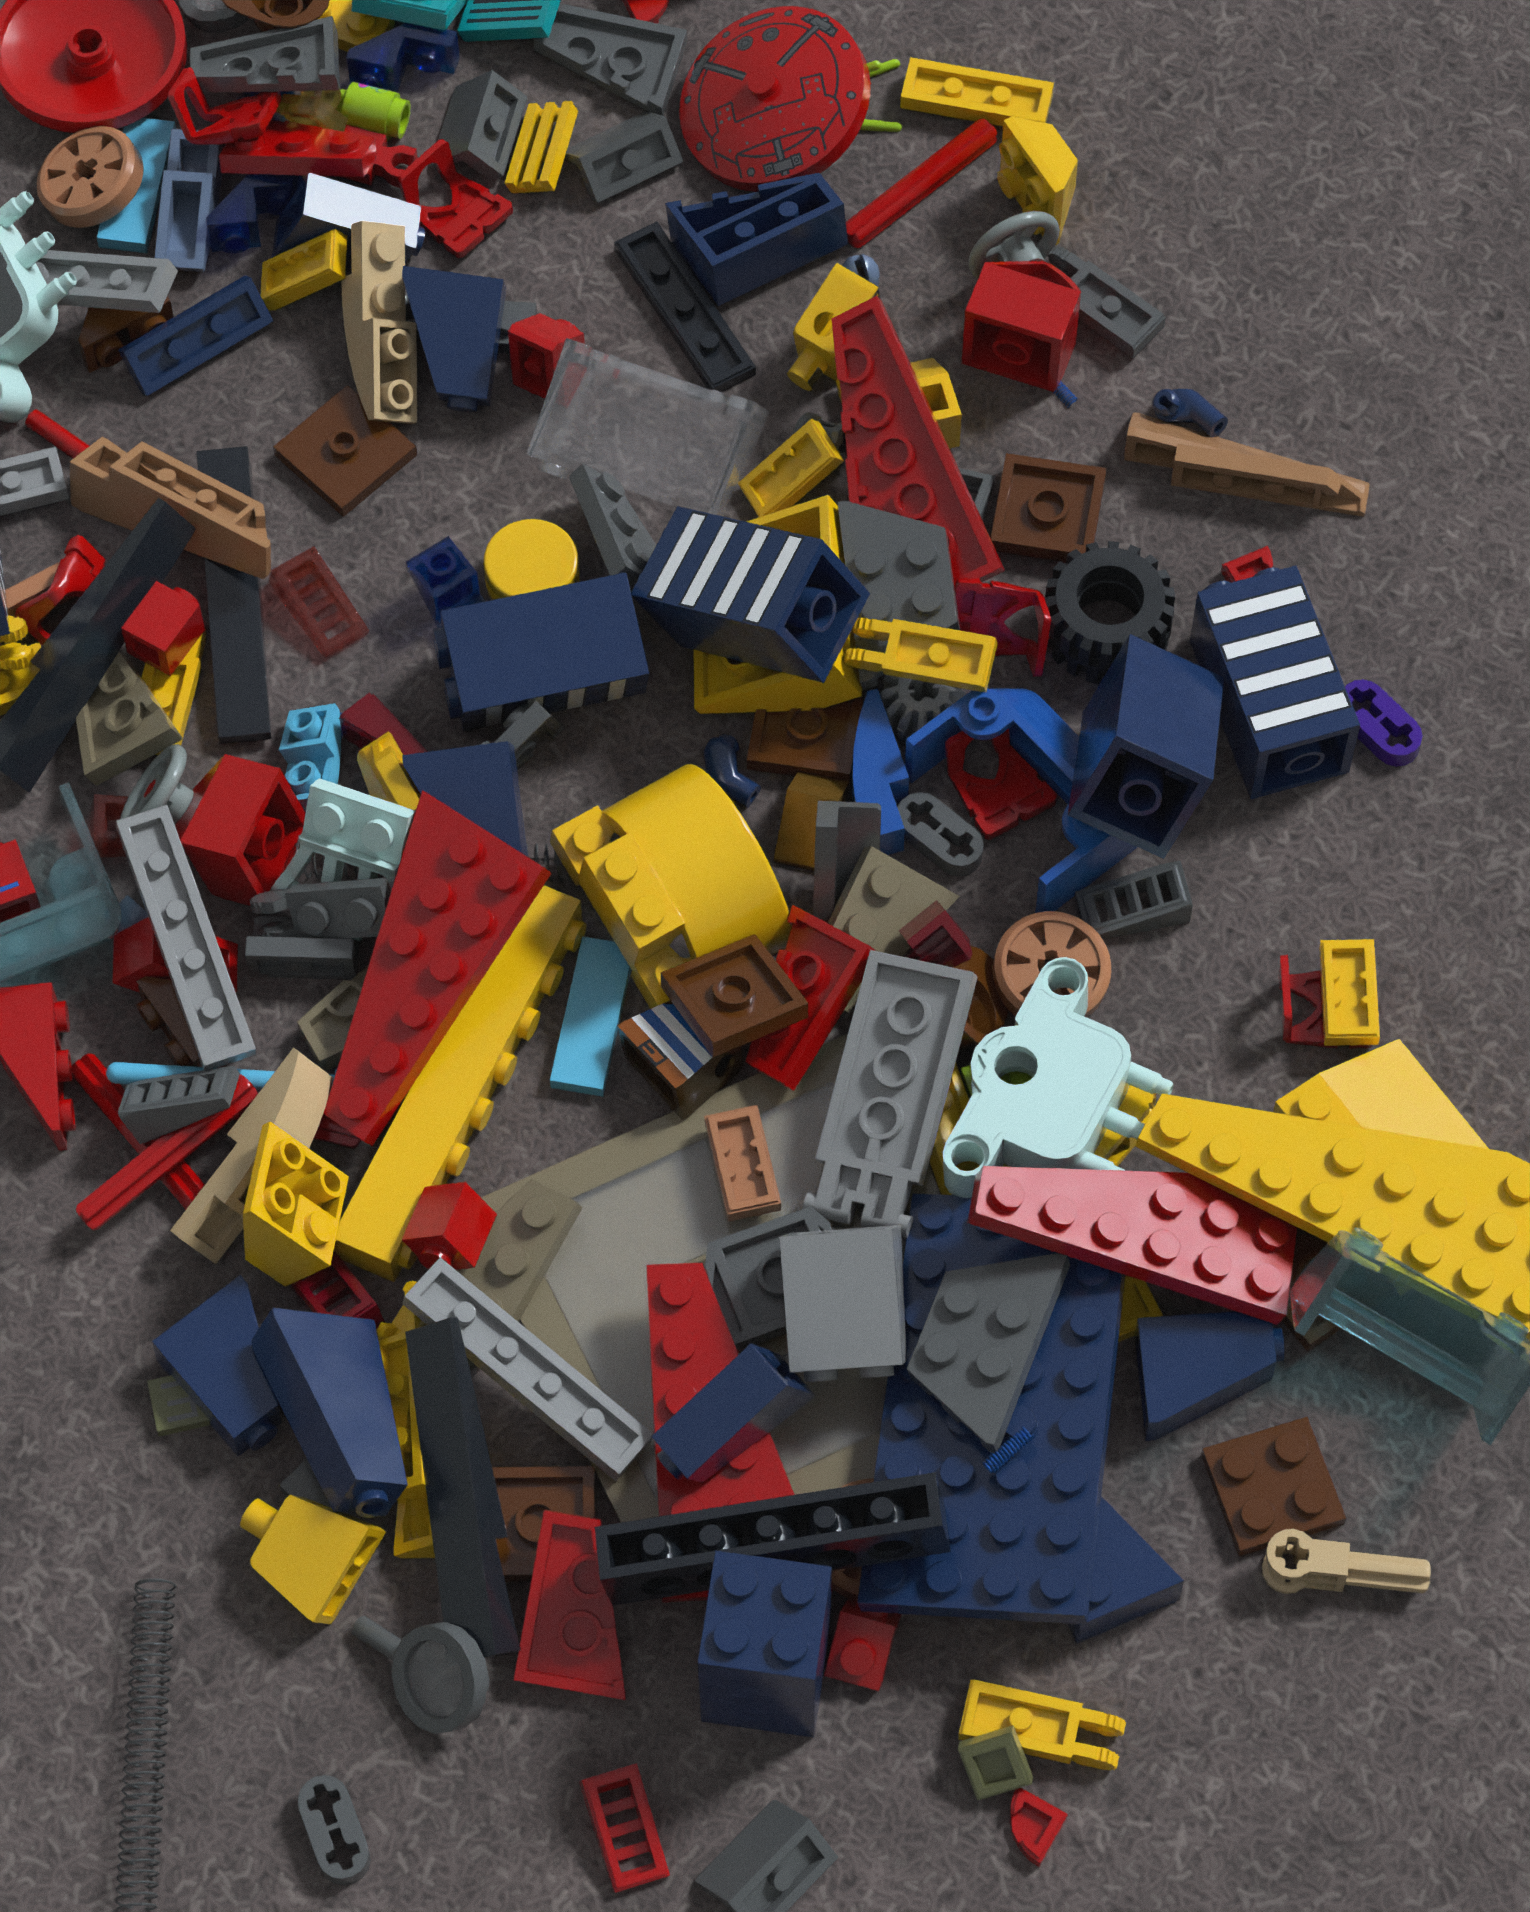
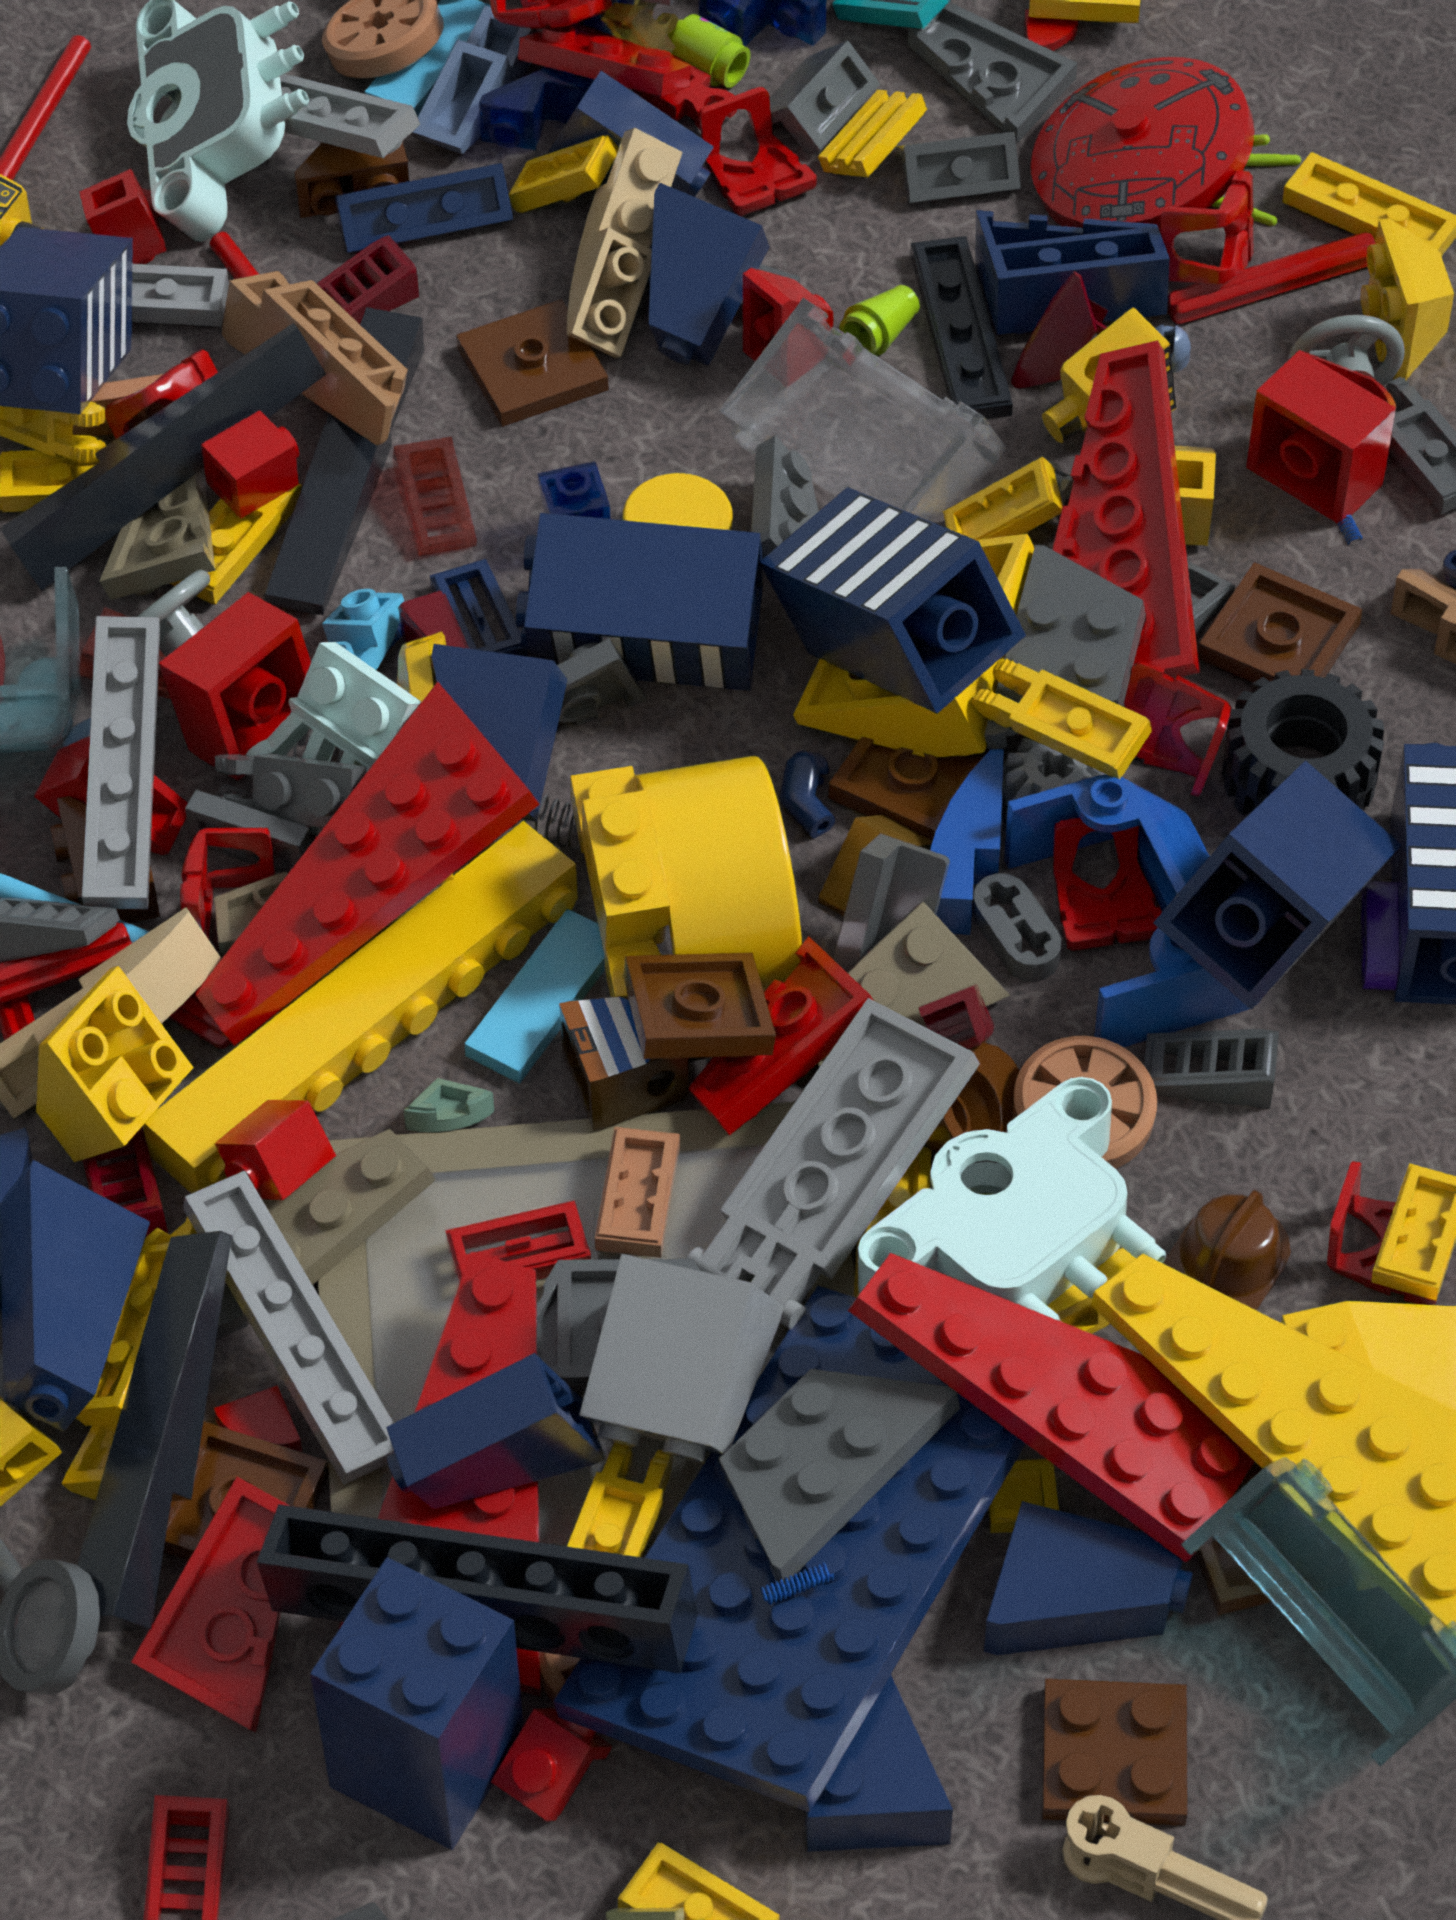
camera: 20 degrees right, 10 degrees down
none -> red piece [180,828,276,941]
none -> red tile [214,1385,302,1452]
none -> dark red slope [316,235,419,324]
none -> sand green tile [404,1078,495,1132]
none -> dark blue tile [429,559,528,657]
none -> red tile [445,1200,591,1284]
none -> yellow hinge [567,1443,674,1557]
none -> lime cone [839,285,920,358]
none -> dark red piece [1011,271,1109,389]
none -> red piece [1160,170,1254,284]
none -> reddish brown piece [1163,1190,1291,1311]
none -> dark purple beam [1360,881,1399,990]

